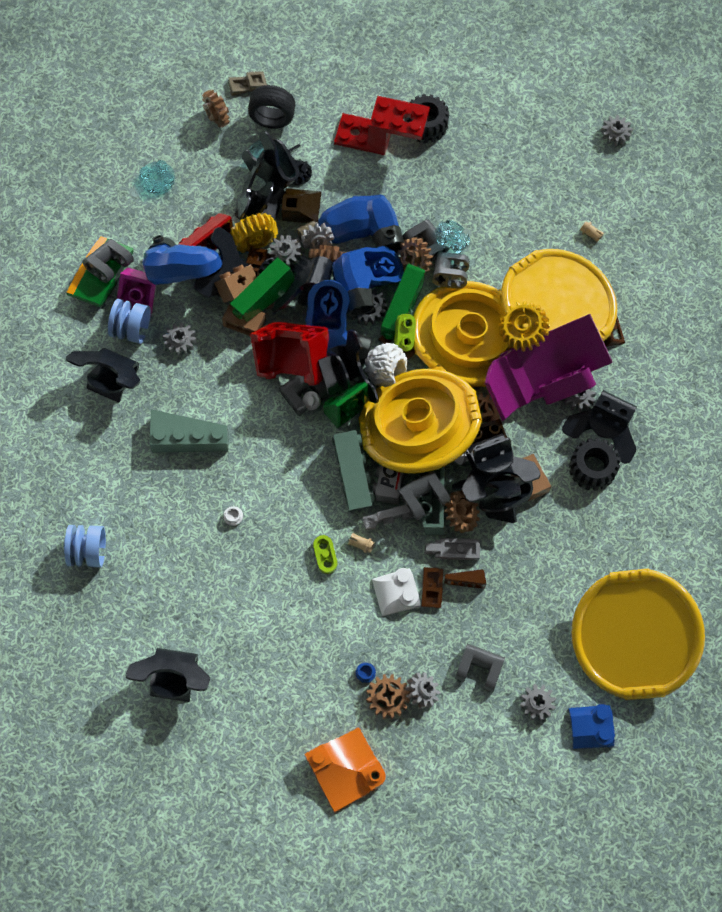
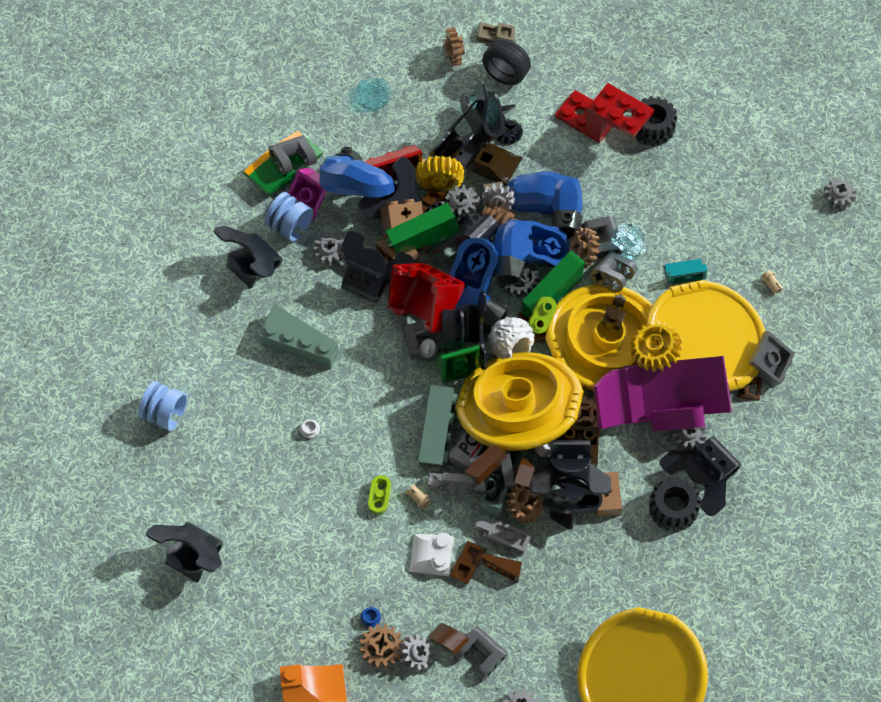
camera: 25 degrees right, 5 degrees down
none -> black piece [341,231,414,303]
none -> reddish brown slope [428,623,469,654]
none -> reddish brown slope [465,445,507,485]
none -> reddish brown slope [514,457,535,487]
none -> dark brown plate [601,294,626,331]
none -> teal panel [665,259,708,284]
none -> dark grey plate [749,331,795,386]

